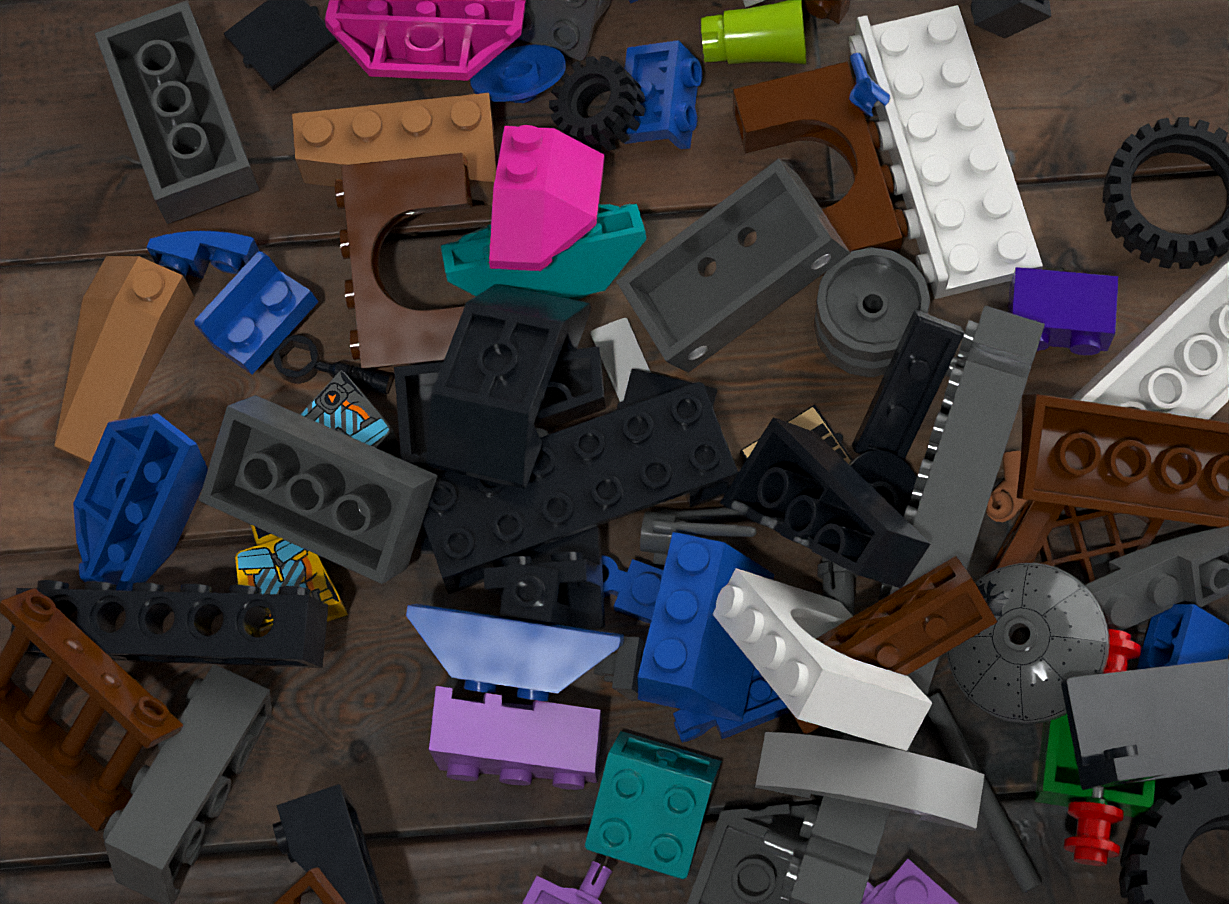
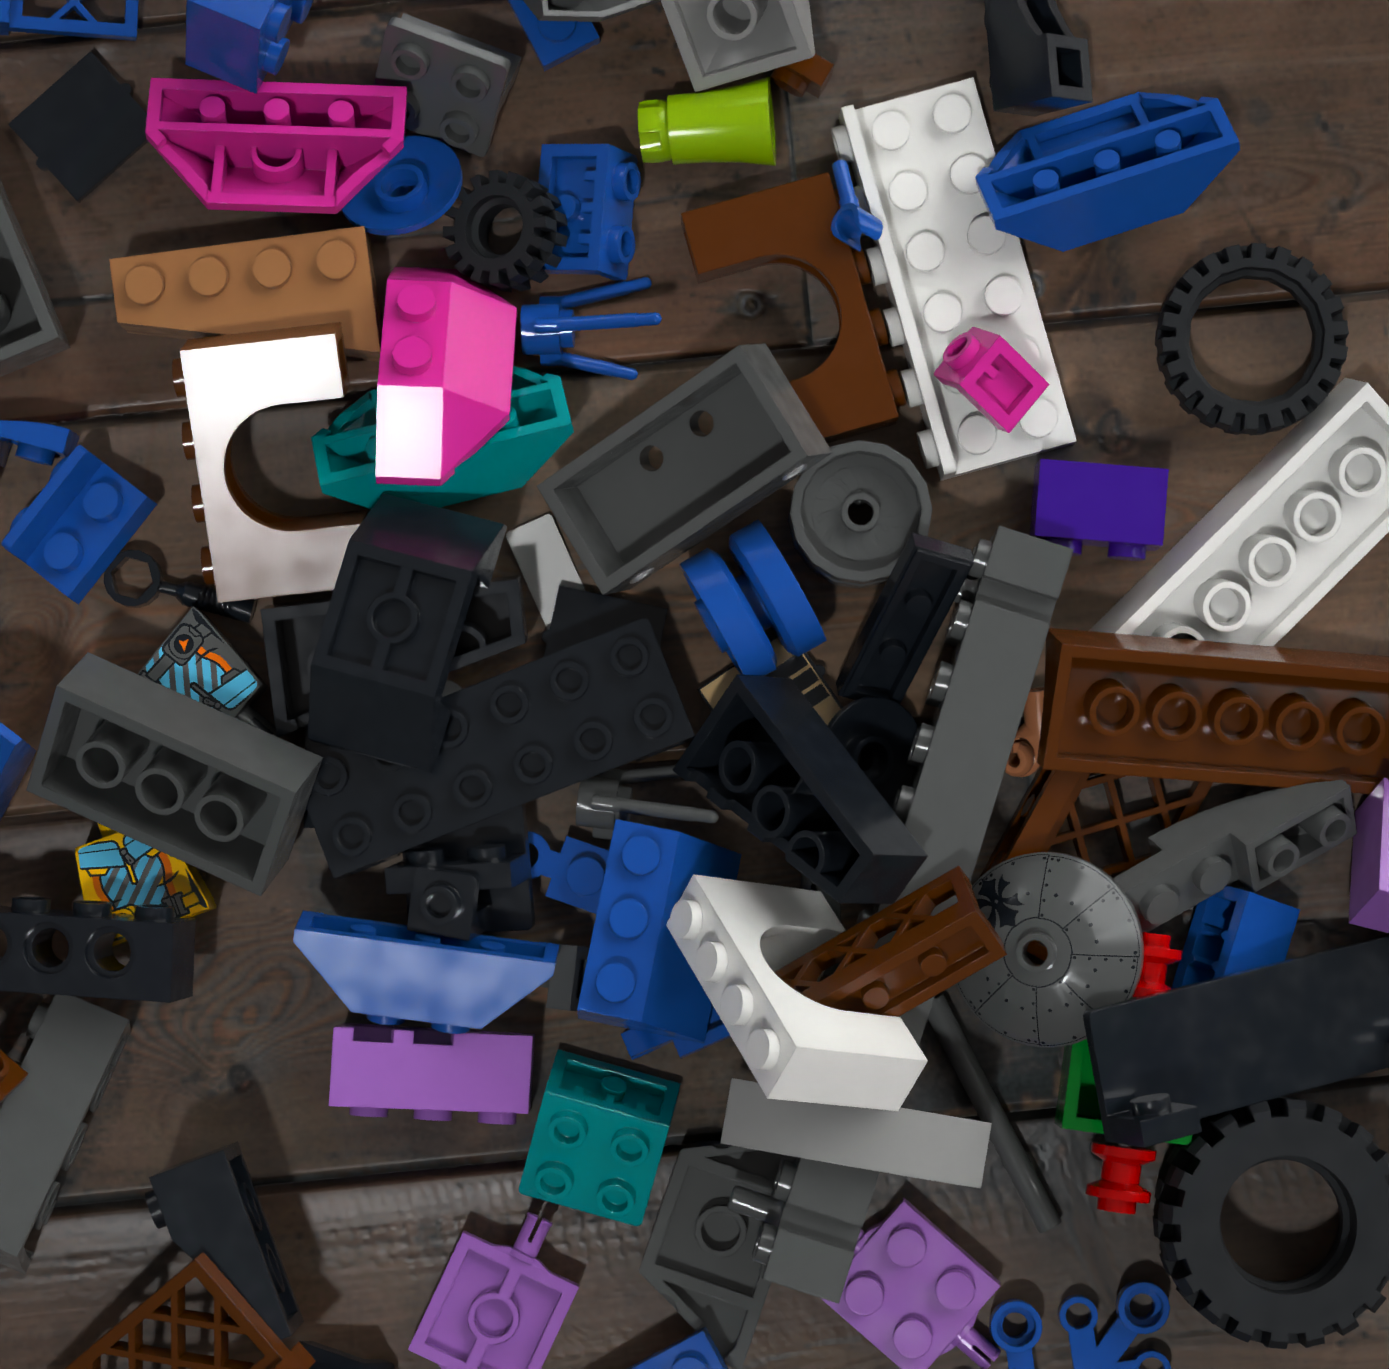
camera: 10 degrees left, 15 degrees up
none -> blue plant [520,277,662,380]
none -> blue wheel [679,519,827,676]
none -> dark pink bracket [934,327,1050,433]
none -> blue wedge [975,92,1240,252]

